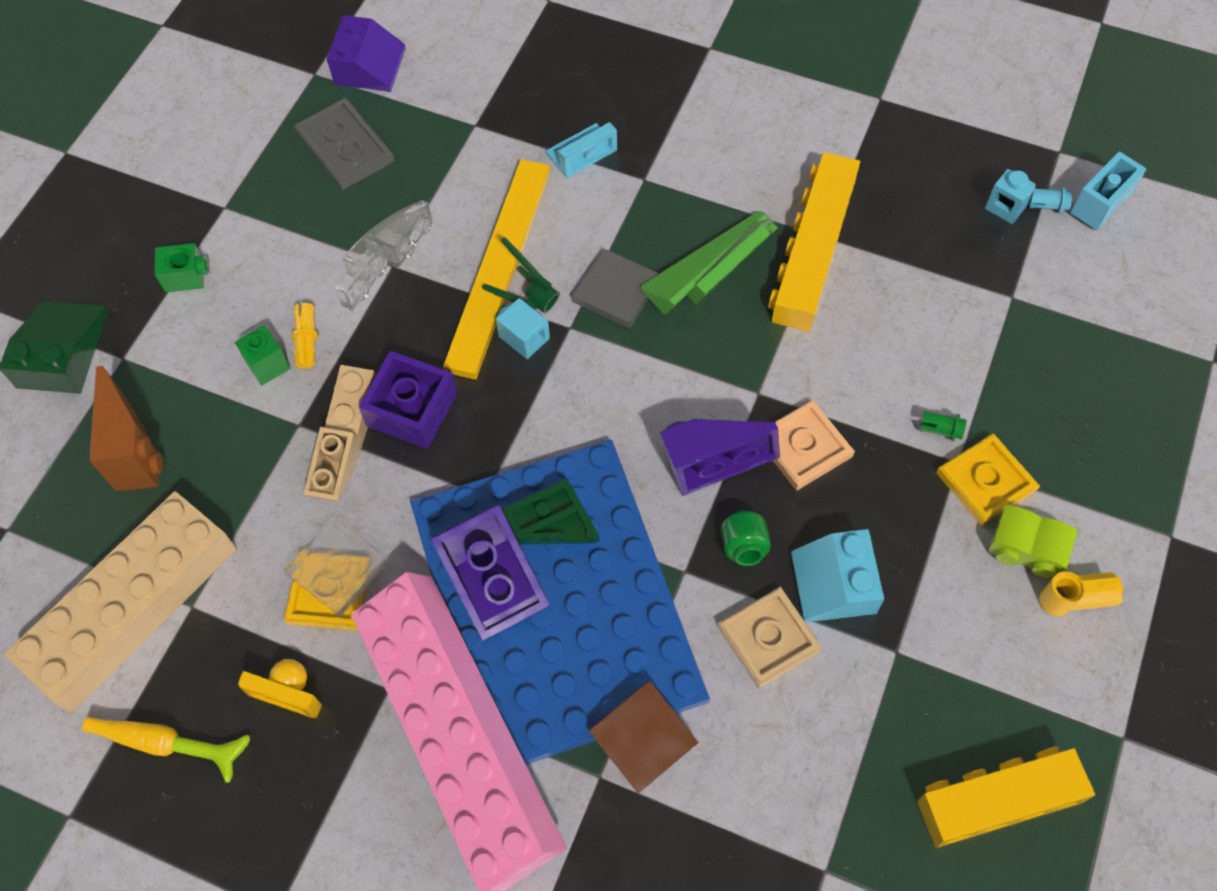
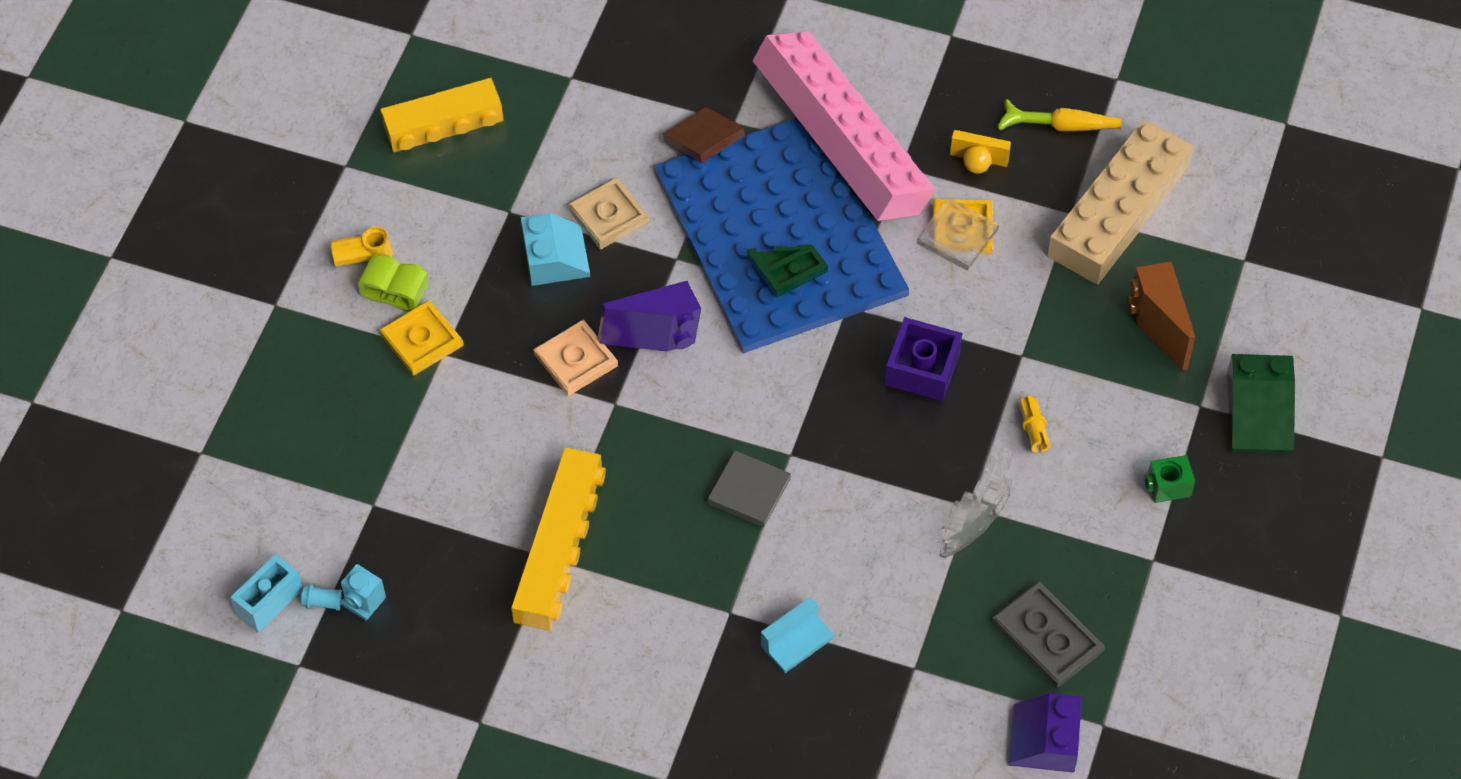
camera: 175 degrees right, 5 degrees down
green brick [234,325,290,386] -> none
tan slope [303,365,377,502] -> none
dark purple slope [430,504,550,641] -> none
yellow tile [443,159,551,380] -> none
dark green plant [482,237,560,313] -> none
medium azure brick [496,298,550,359] -> none
bright green wedge [640,211,778,315] -> none
green head [720,510,771,566] -> none
green pin [920,410,967,441] -> none

